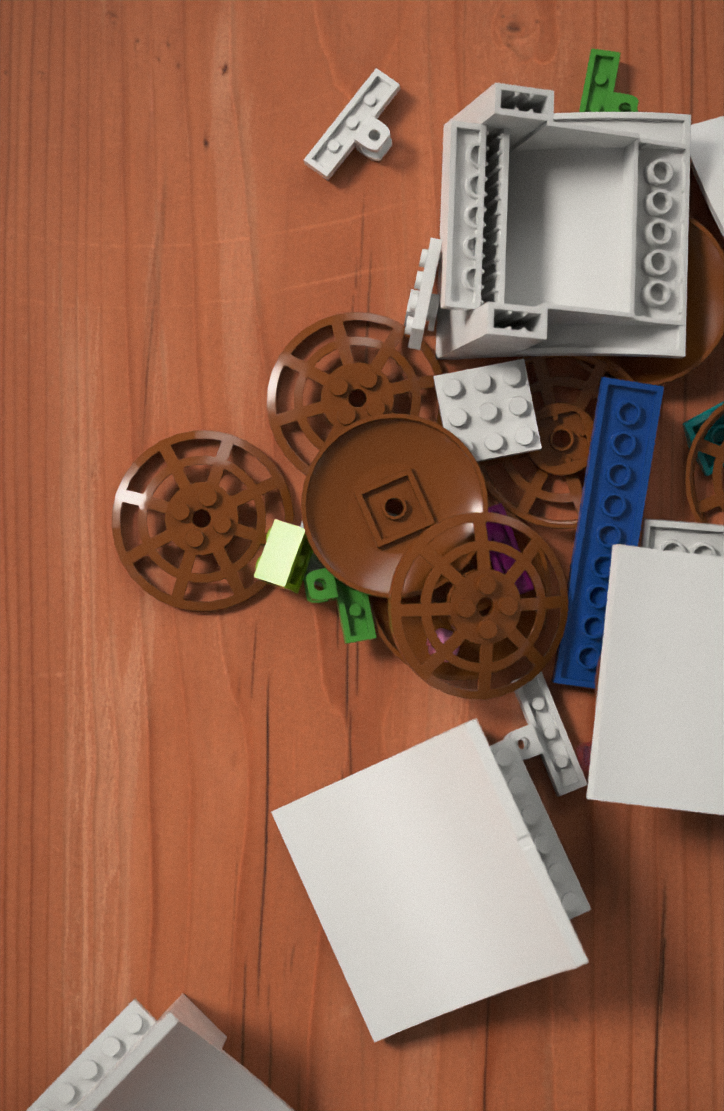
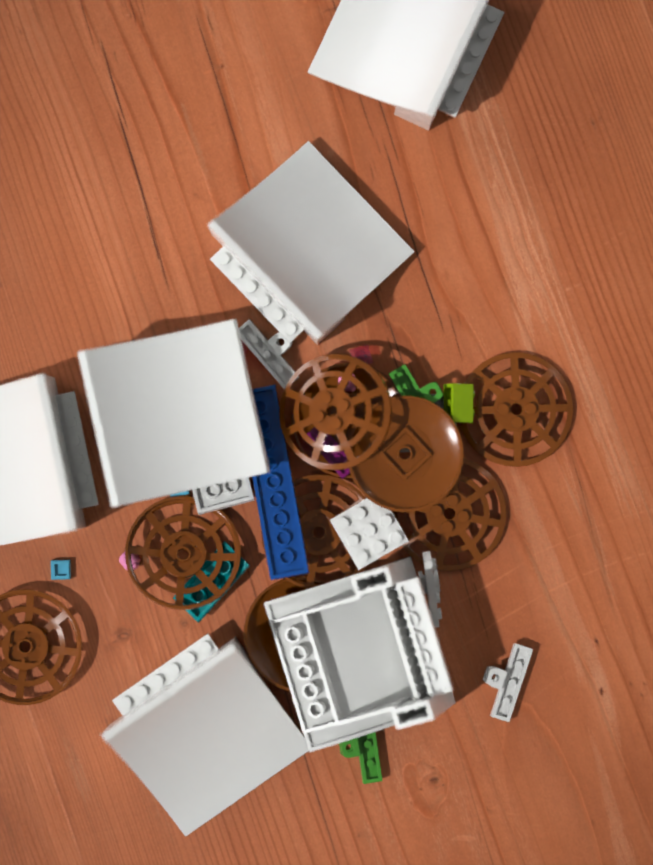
camera: 160 degrees right, 5 degrees up
none -> clear pink plate [349,344,373,364]

